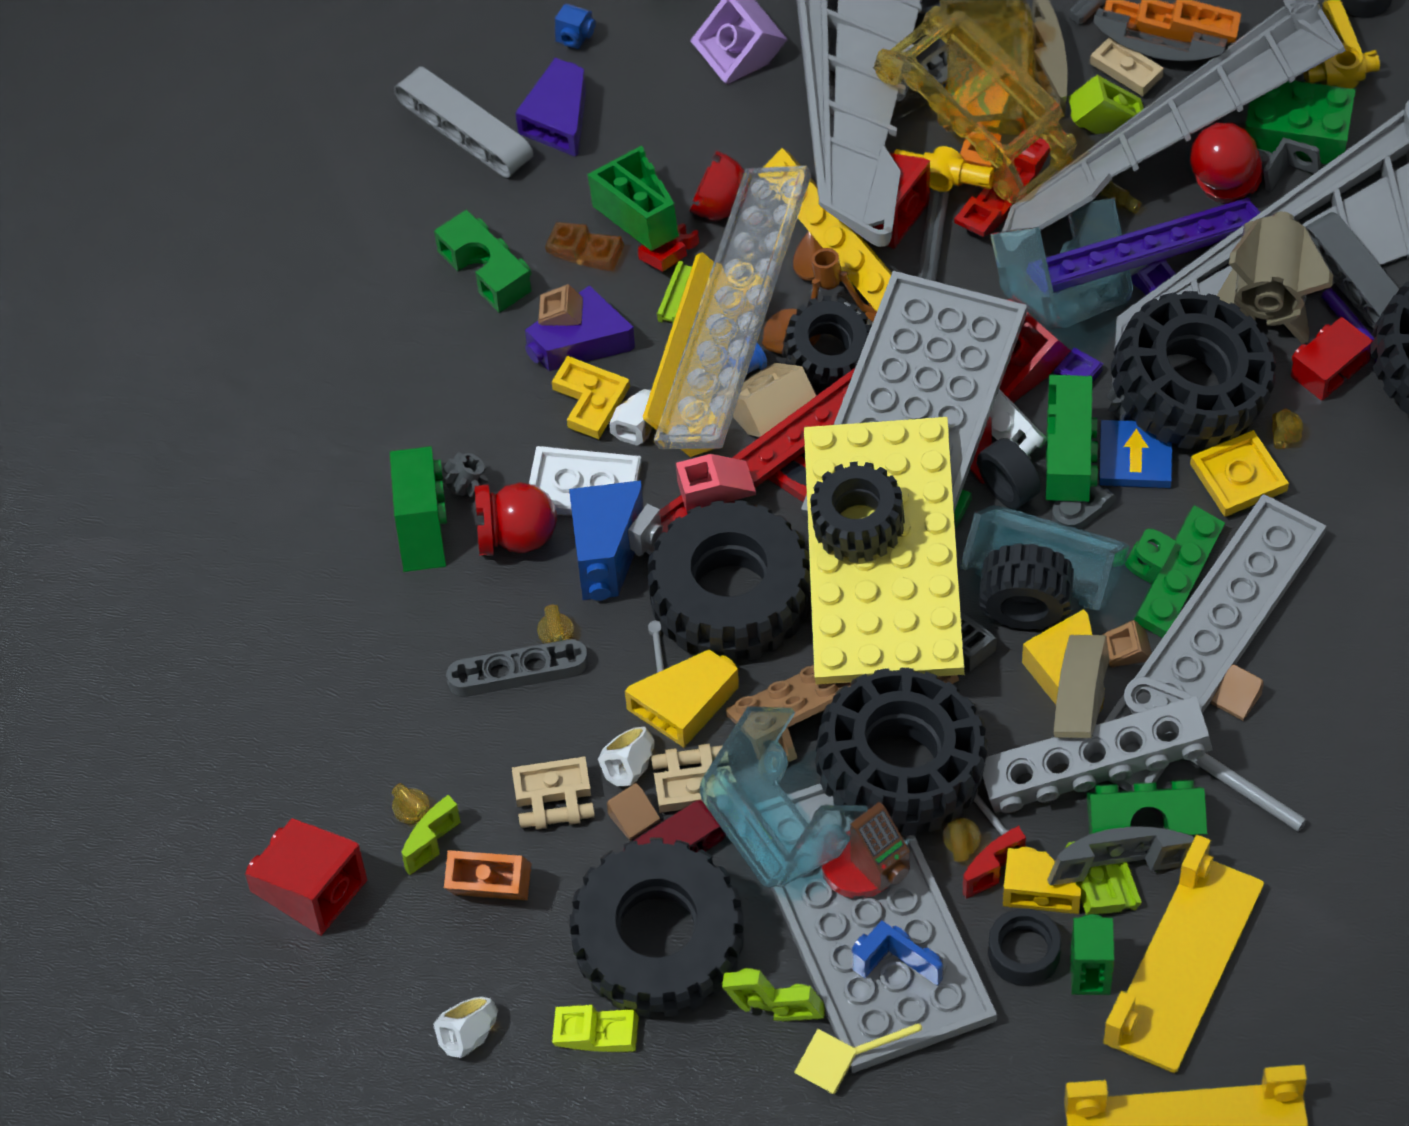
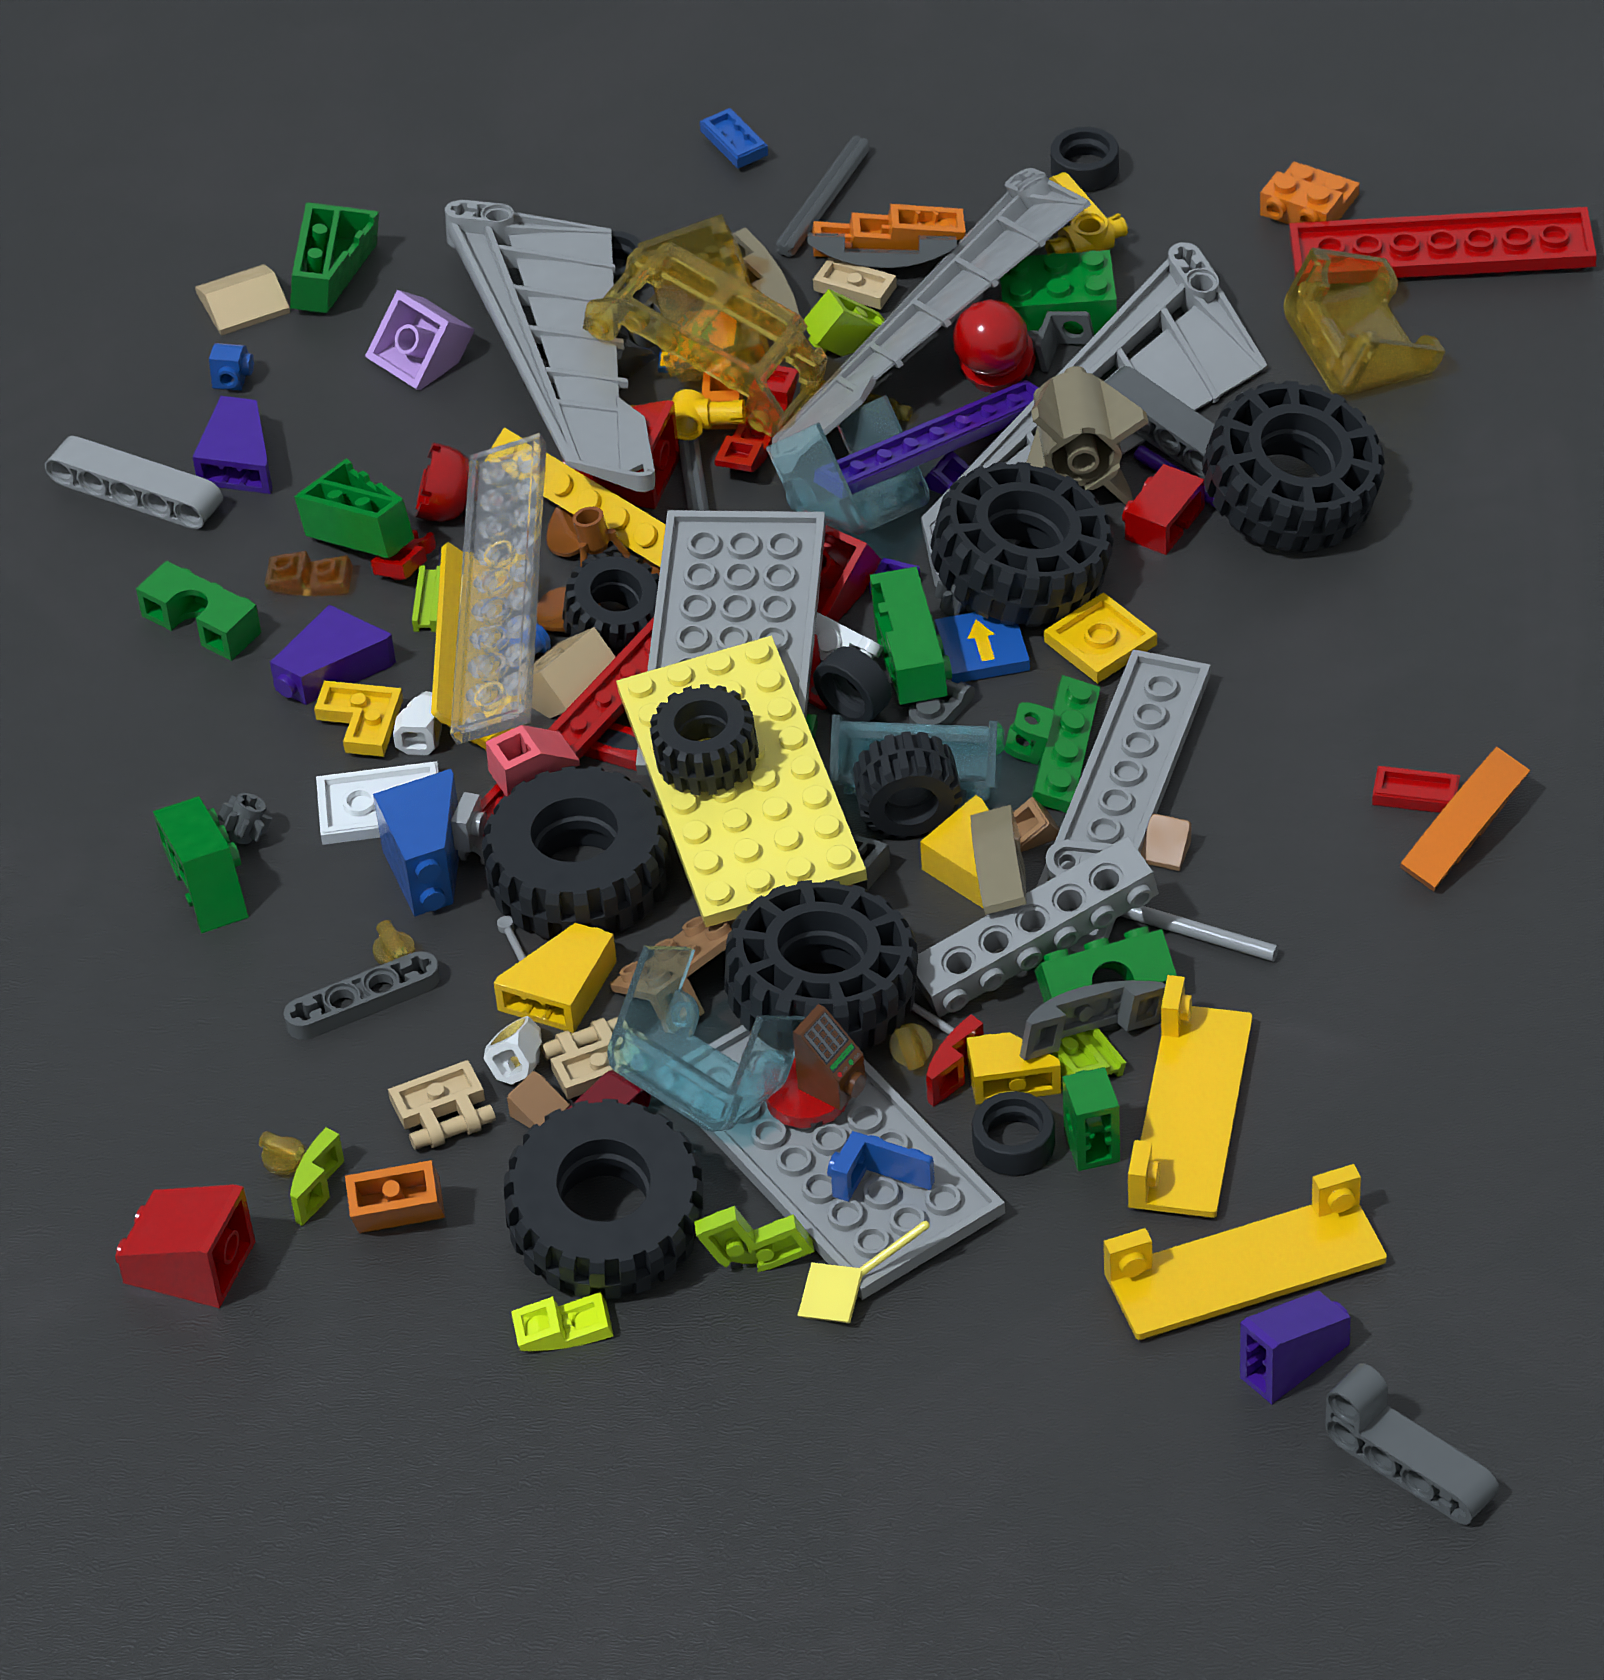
camera: 15 degrees left, 10 degrees down
white rock [434,997,498,1058] -> none
red tile [475,482,558,556] -> none
medium nougat slope [538,284,583,325] -> none
clear yellow plate [1272,409,1303,449] -> none

